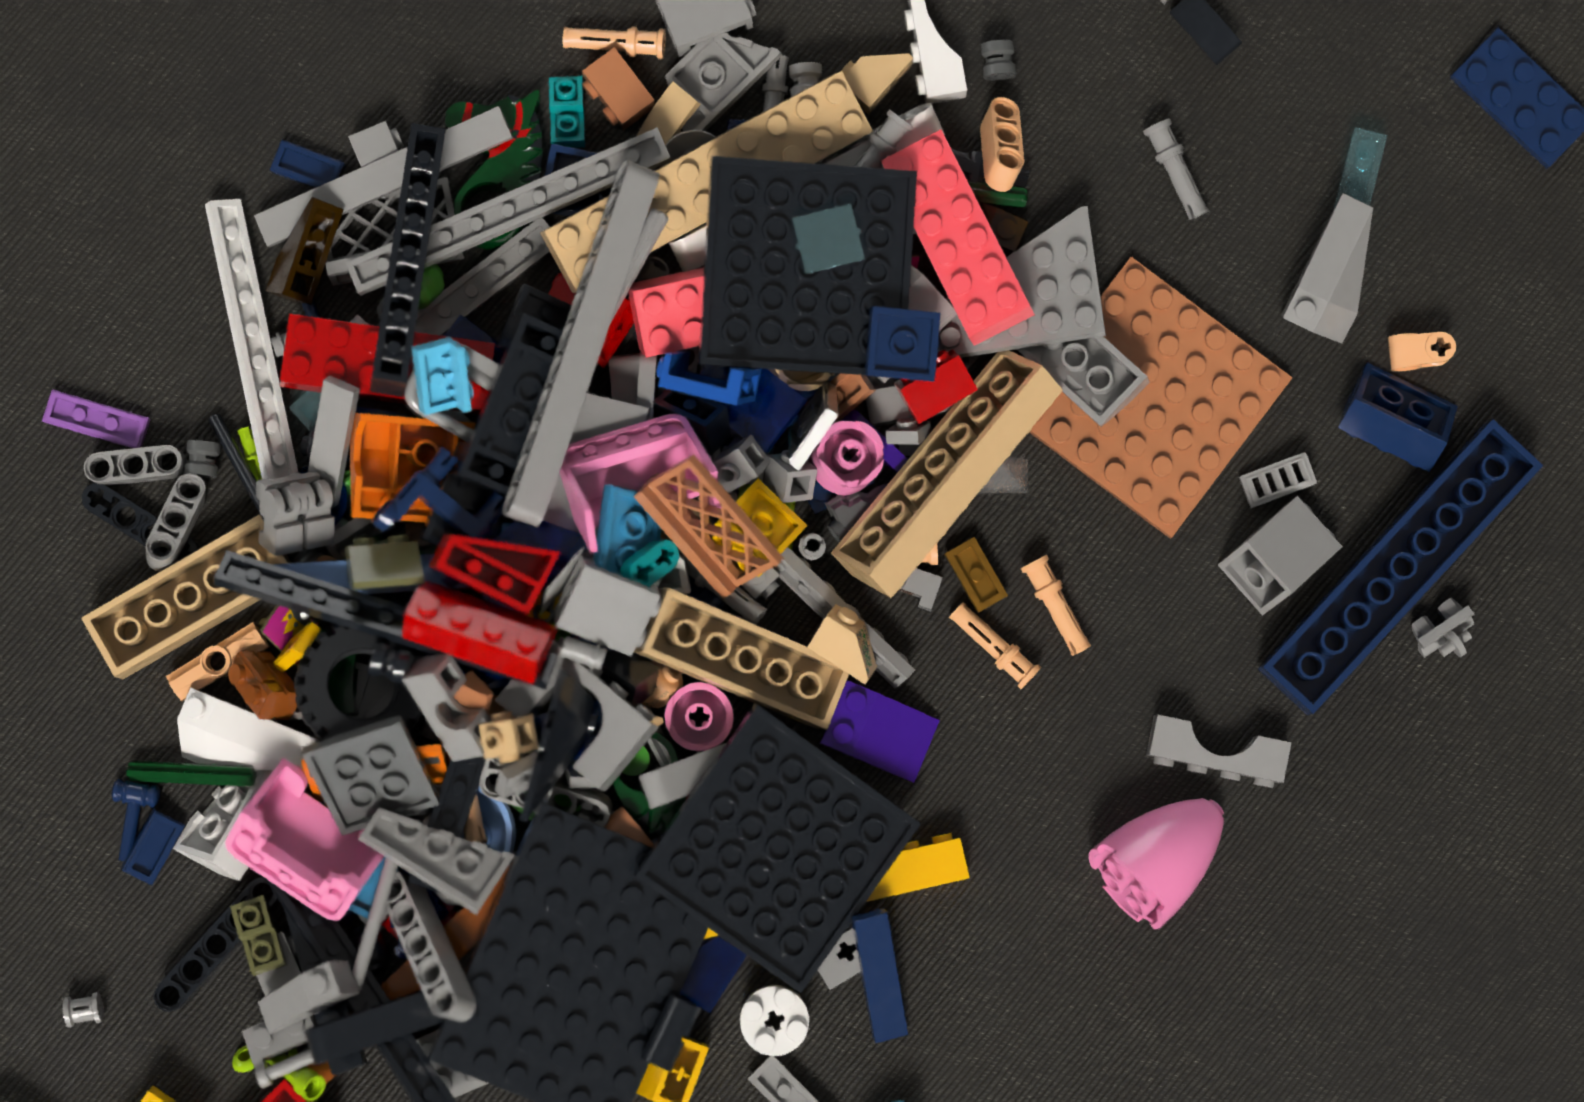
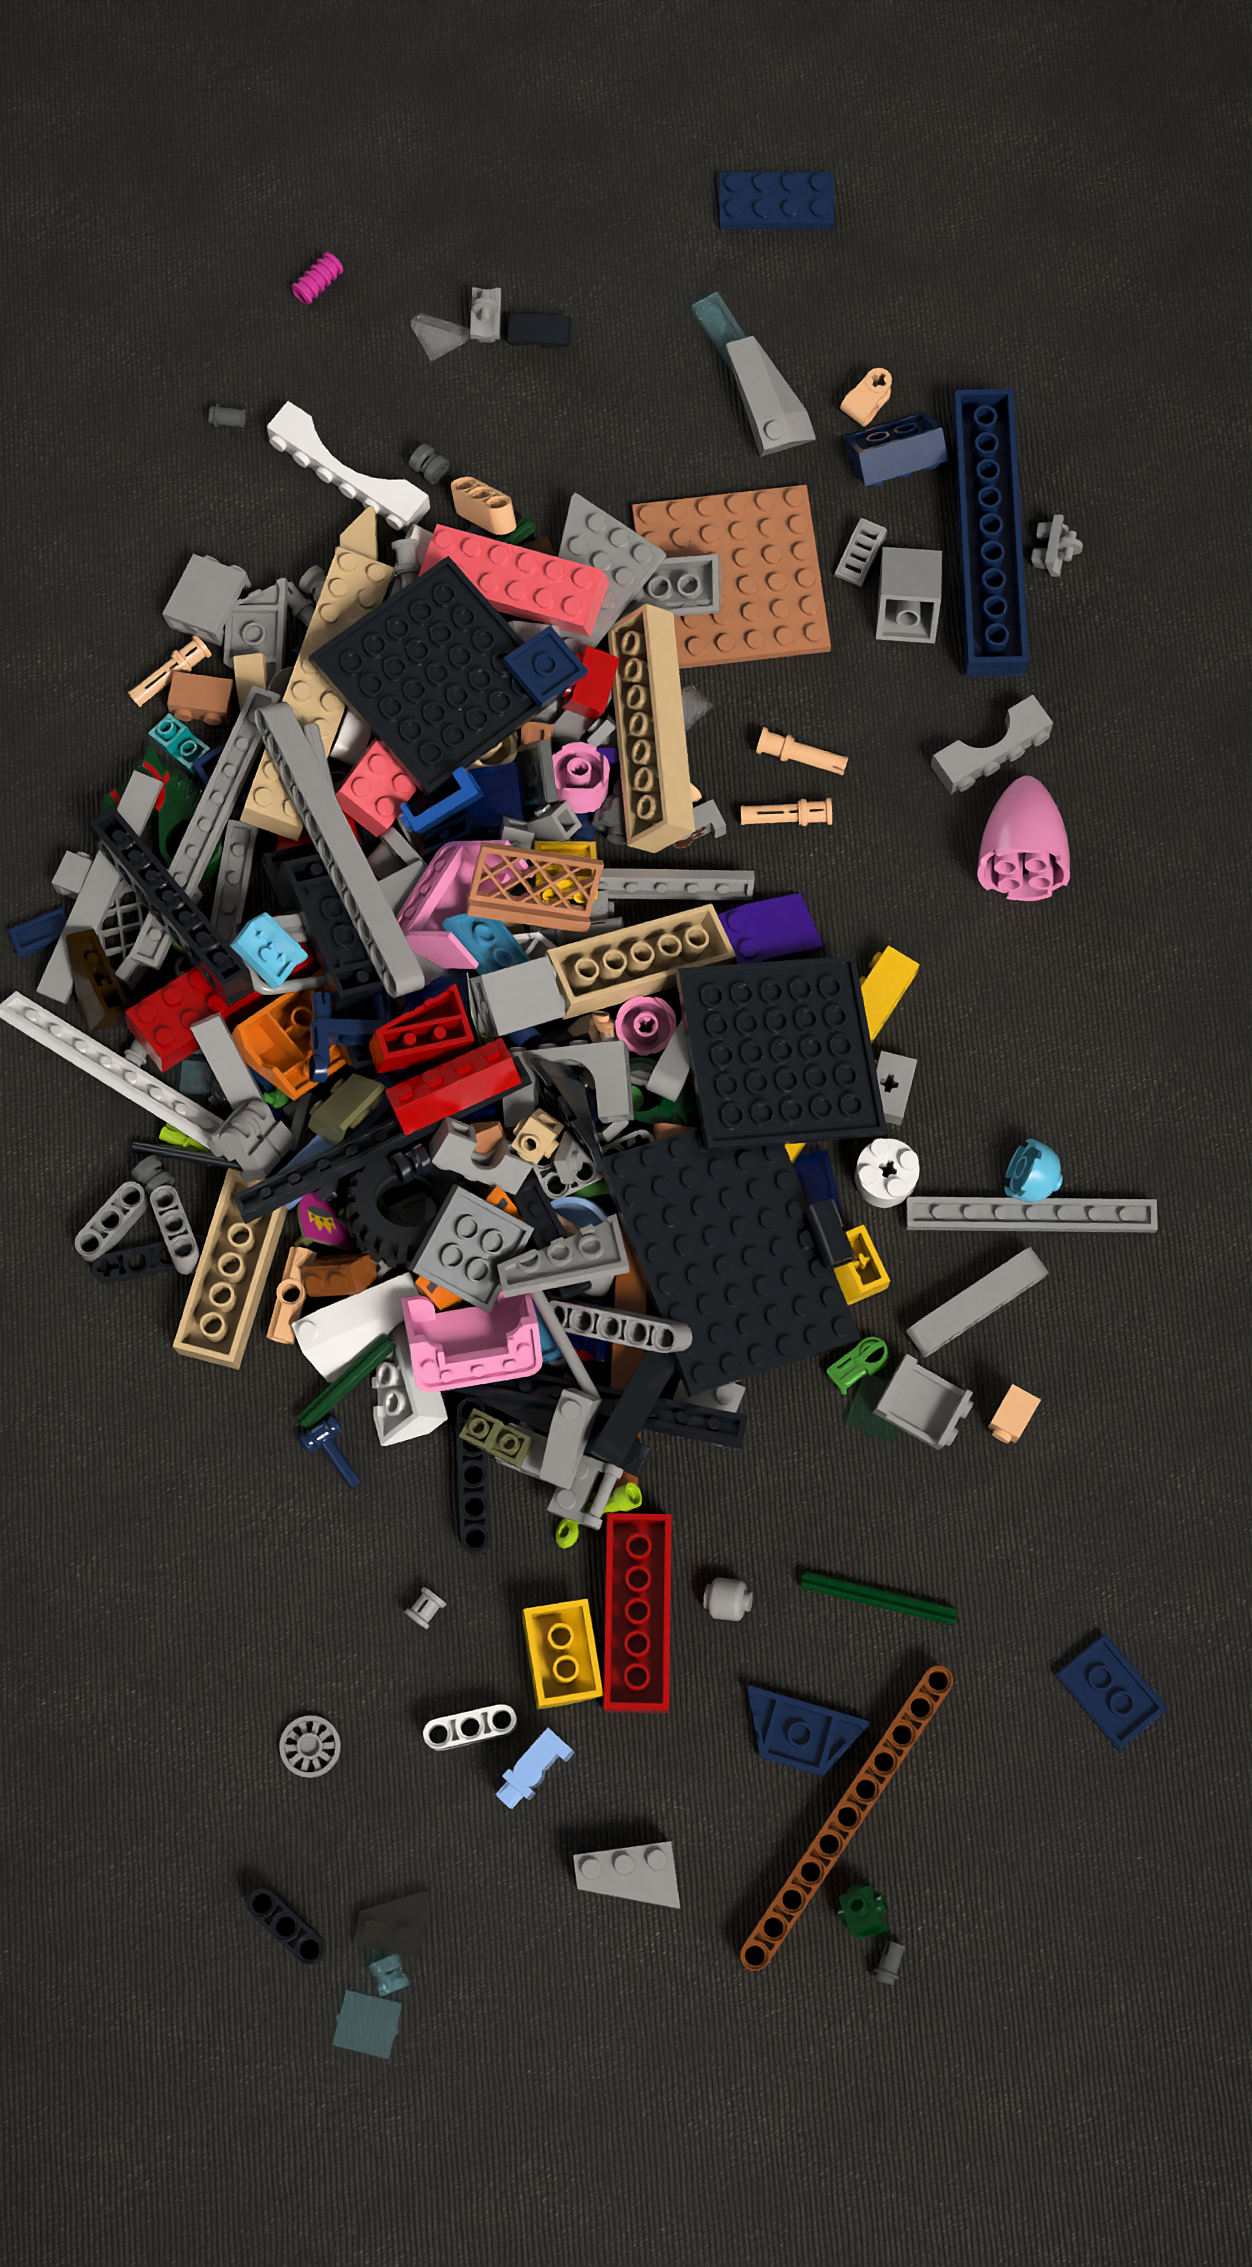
camera: 40 degrees left, 10 degrees down
medium lavender tile [42,389,151,448] -> none
dark blue tile [120,808,185,885] -> none
yellow tile [273,622,322,673] -> none
light grey pin [560,636,607,670] -> none
teal beam [620,540,679,587] -> none
clear light blue piece [792,204,864,274] -> none
light grey pin [799,533,826,560] -> none
tan slope [808,604,877,684] -> none
dark blue tile [851,908,908,1043] -> none
pearl gold plate [944,537,1008,613] -> none
light grey pin [1143,118,1209,220] -> none

